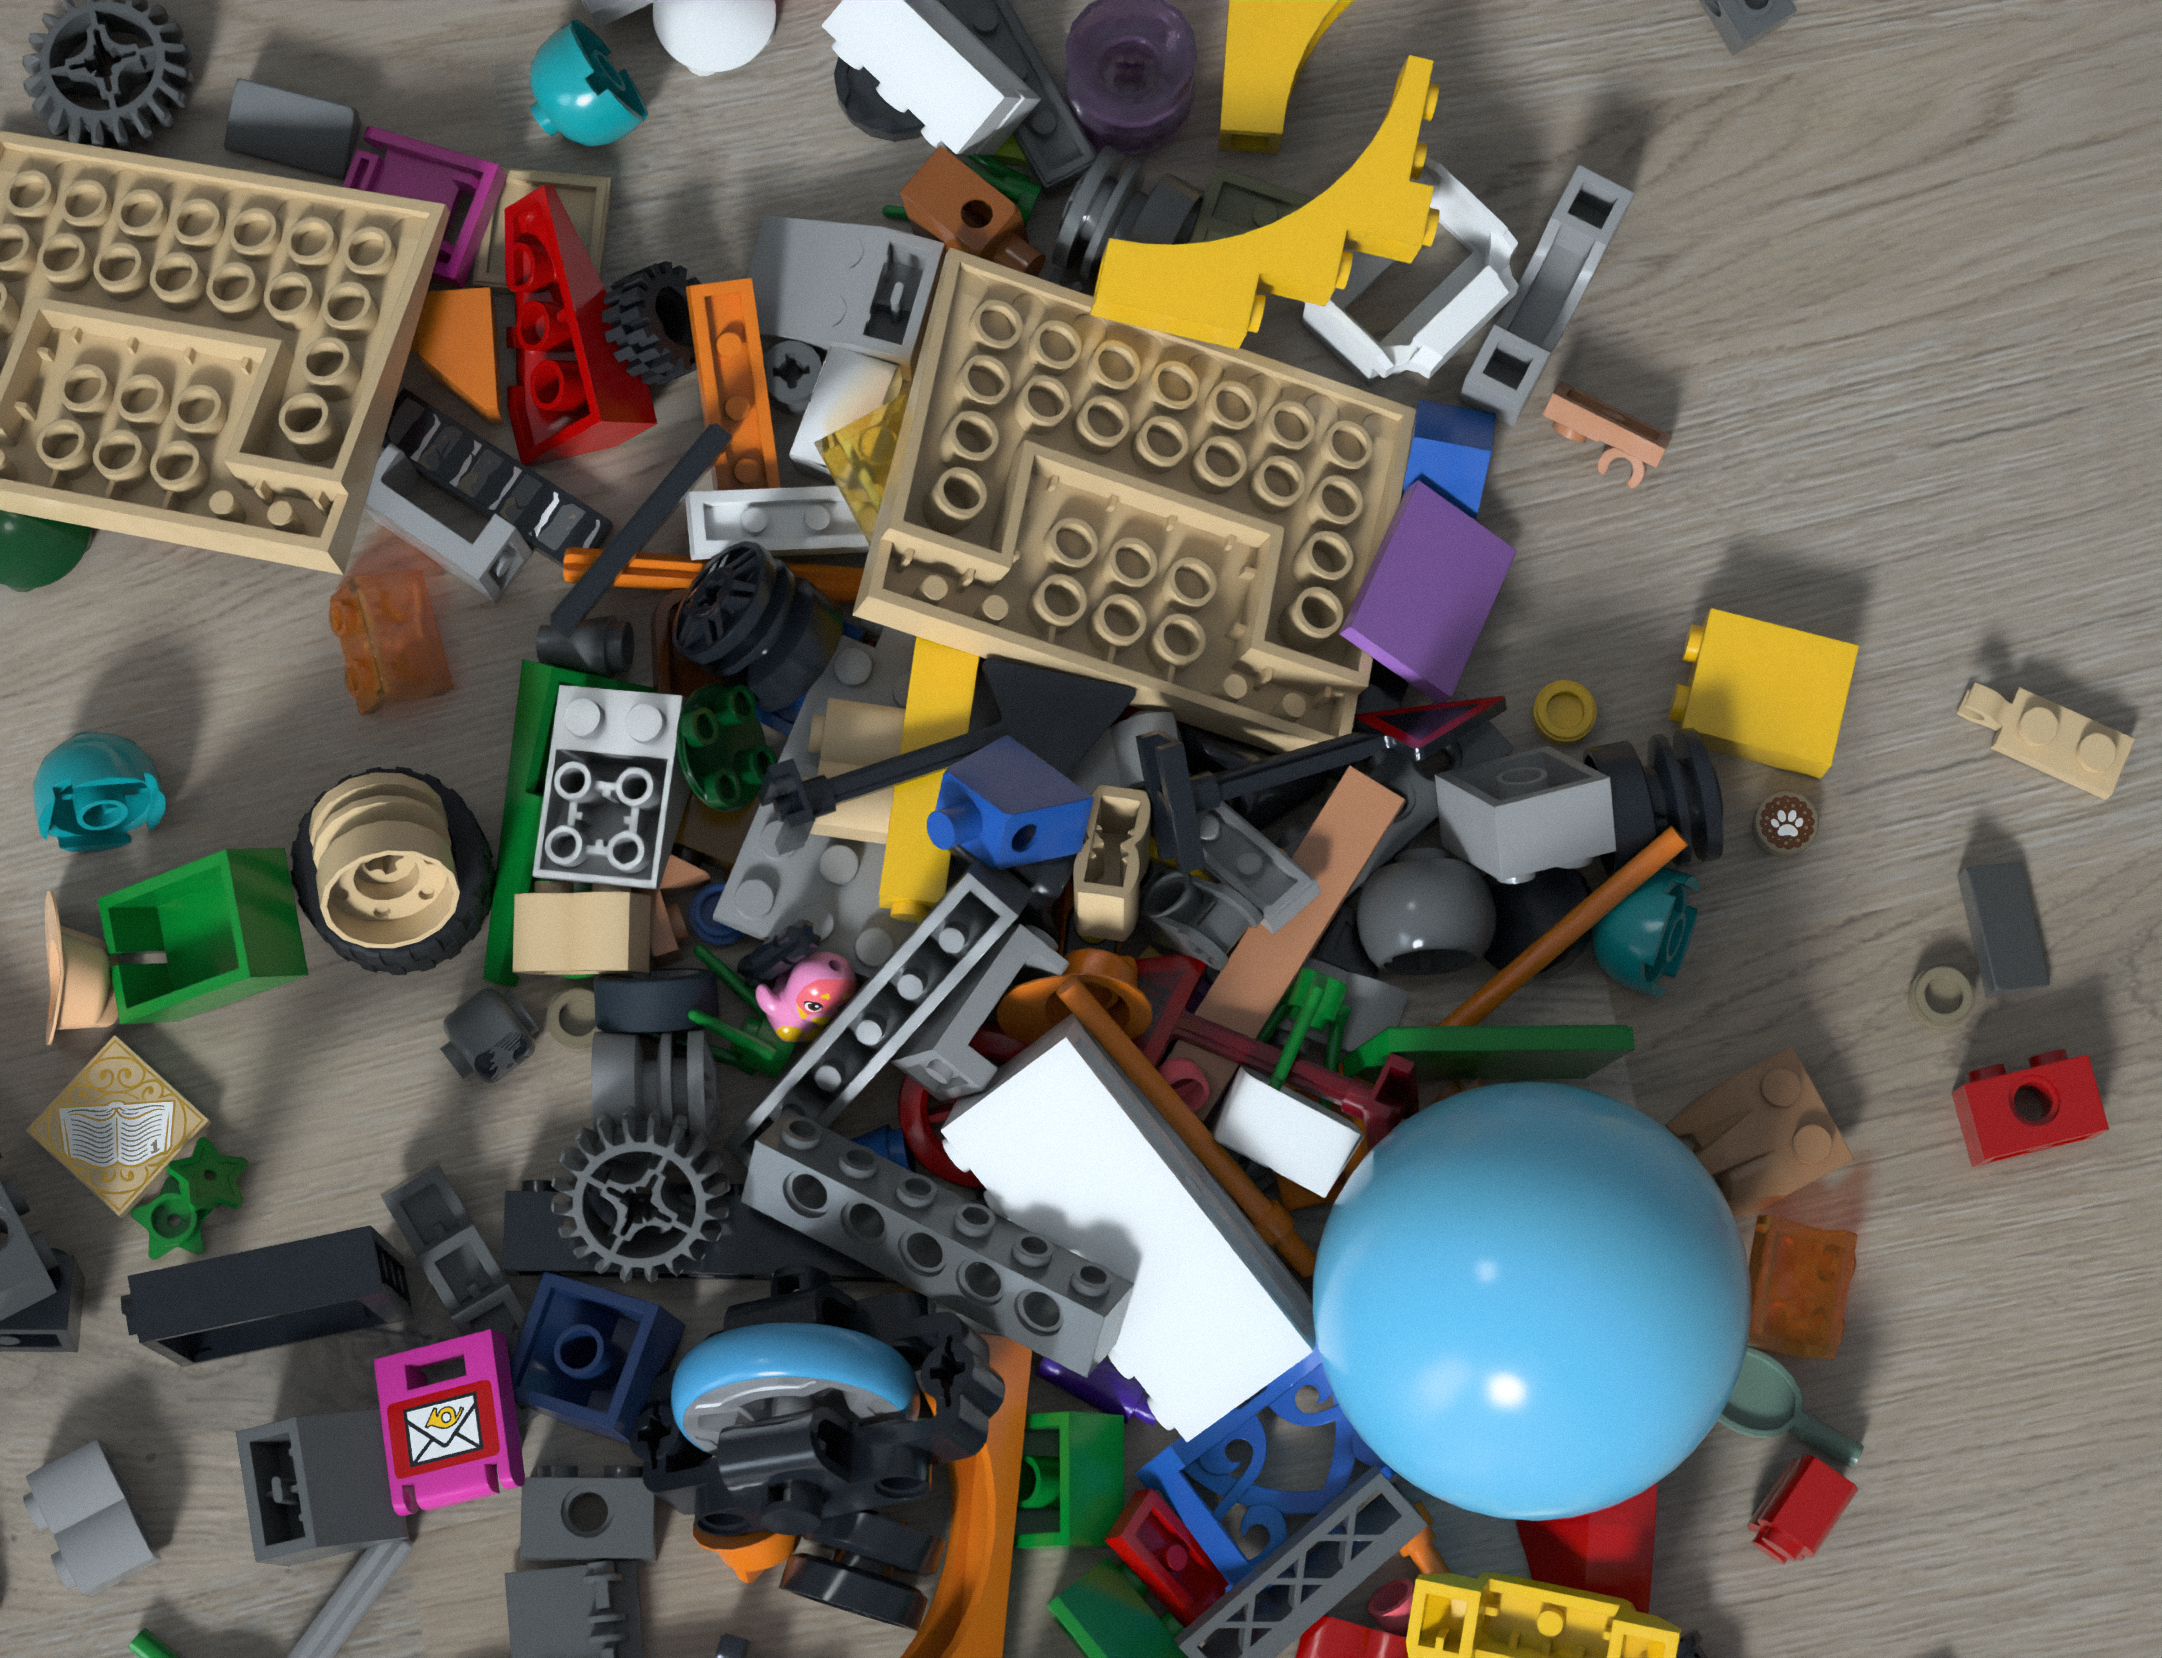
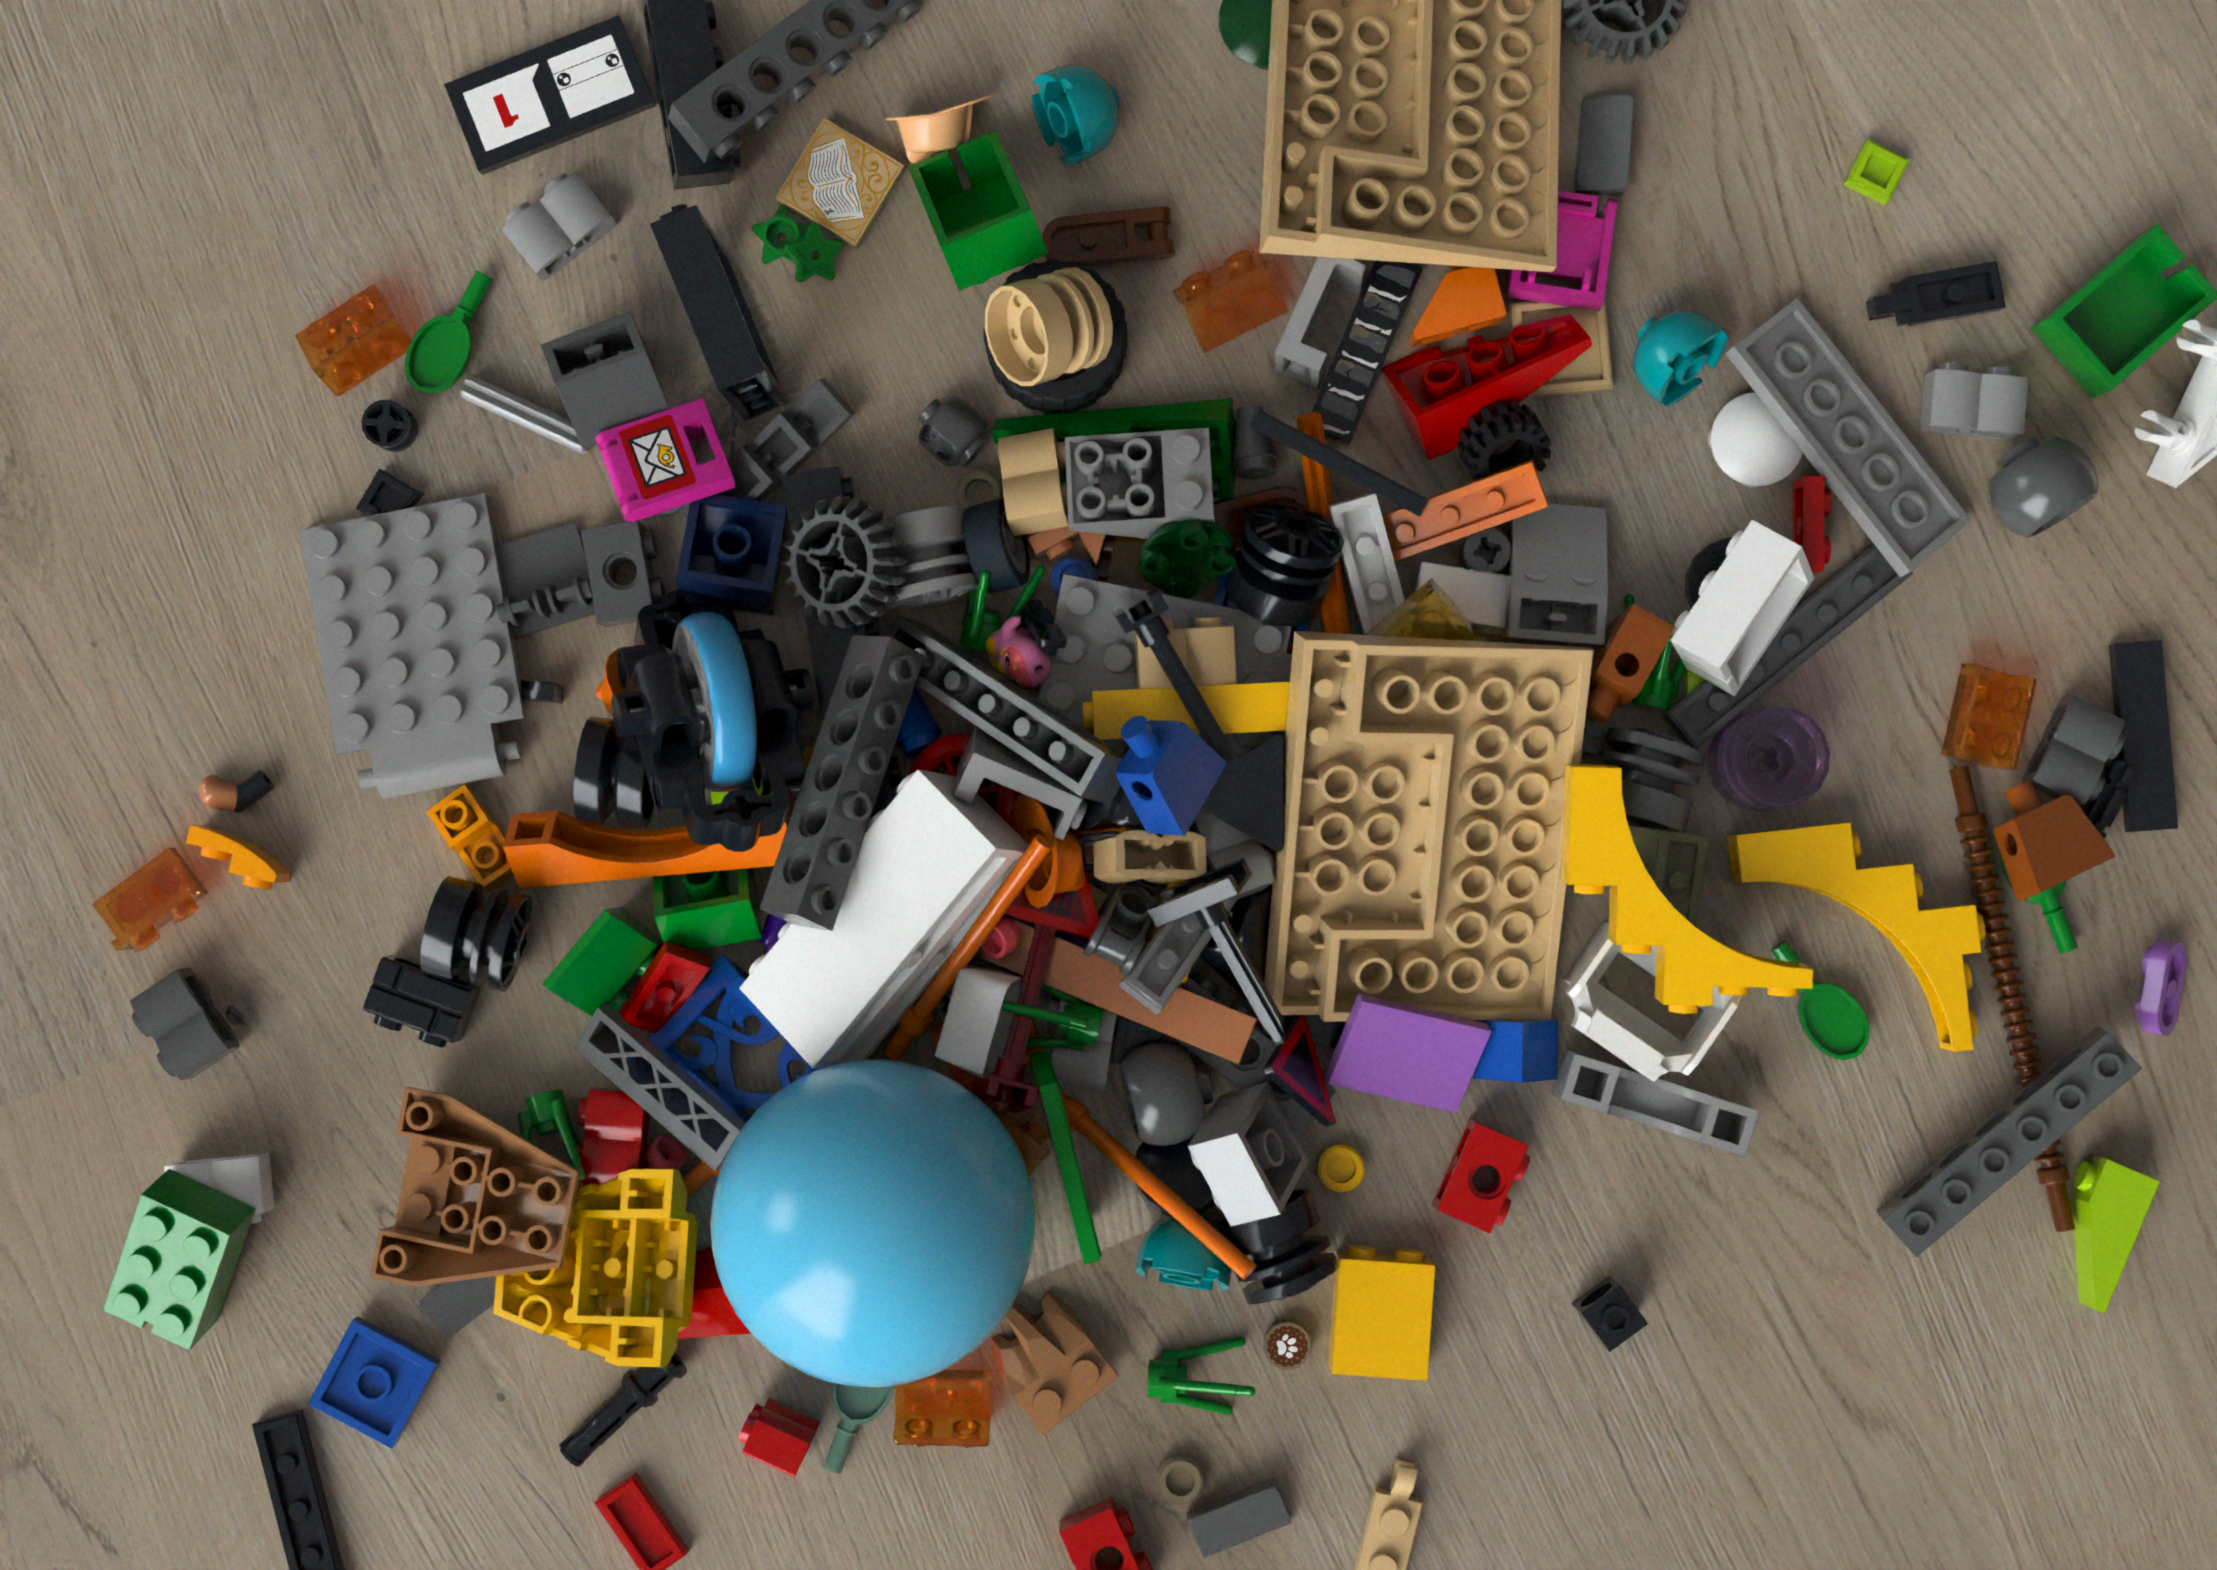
camera: 85 degrees right, 10 degrees up
nougat plate [1542,381,1673,489] -> none
none -> reddish brown plate [1042,207,1175,266]
none -> green plant [1148,1337,1256,1415]
none -> red brick [1432,1118,1530,1234]
none -> black brick [1571,1276,1648,1352]
none -> green piece [1771,940,1870,1060]

